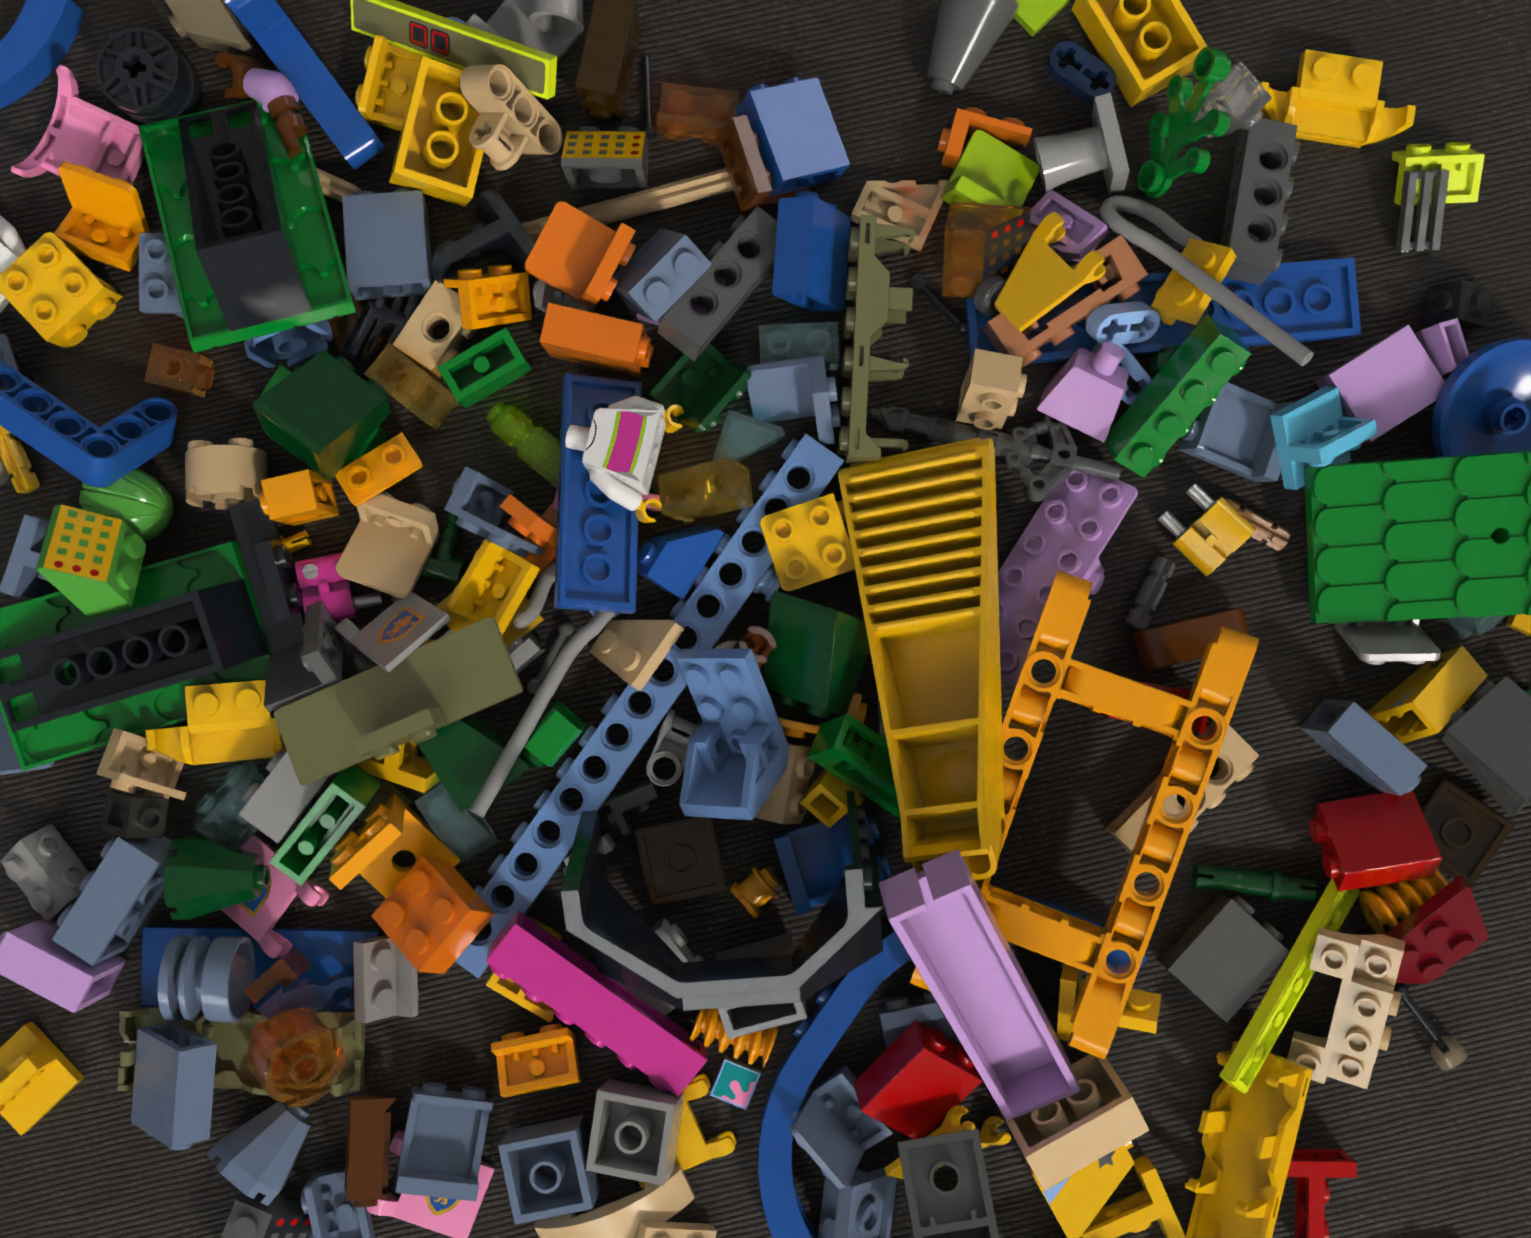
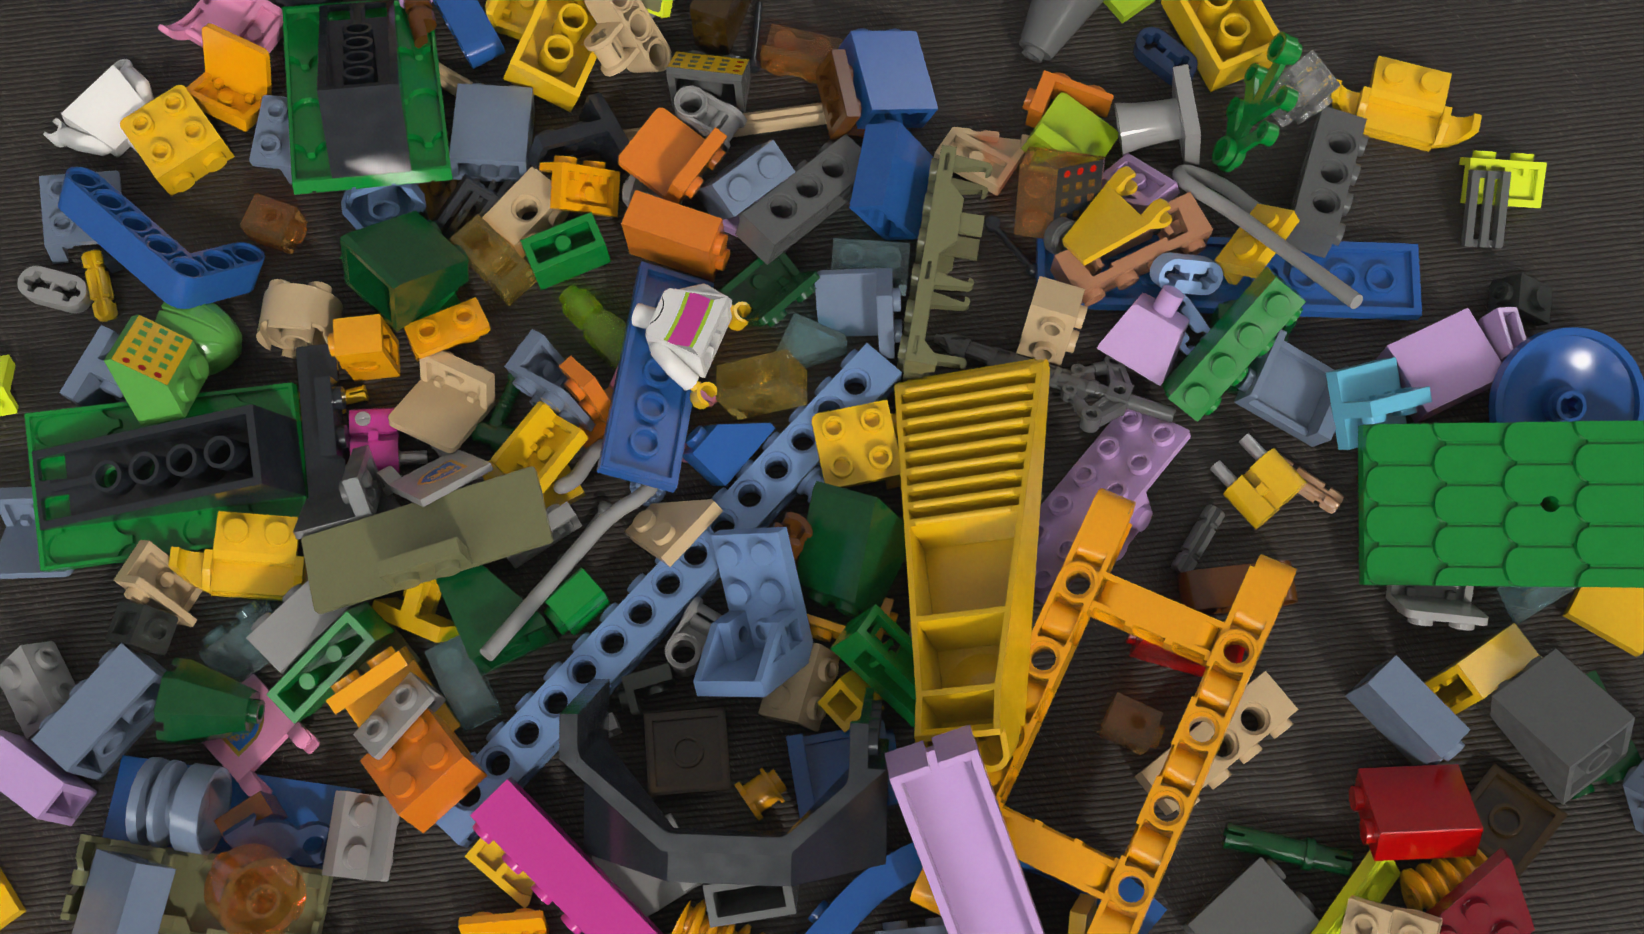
camera: 10 degrees right, 15 degrees down
none -> light grey bracket [353,672,447,760]
none -> light grey piece [674,86,747,153]
none -> clear orange brick [1097,692,1165,755]

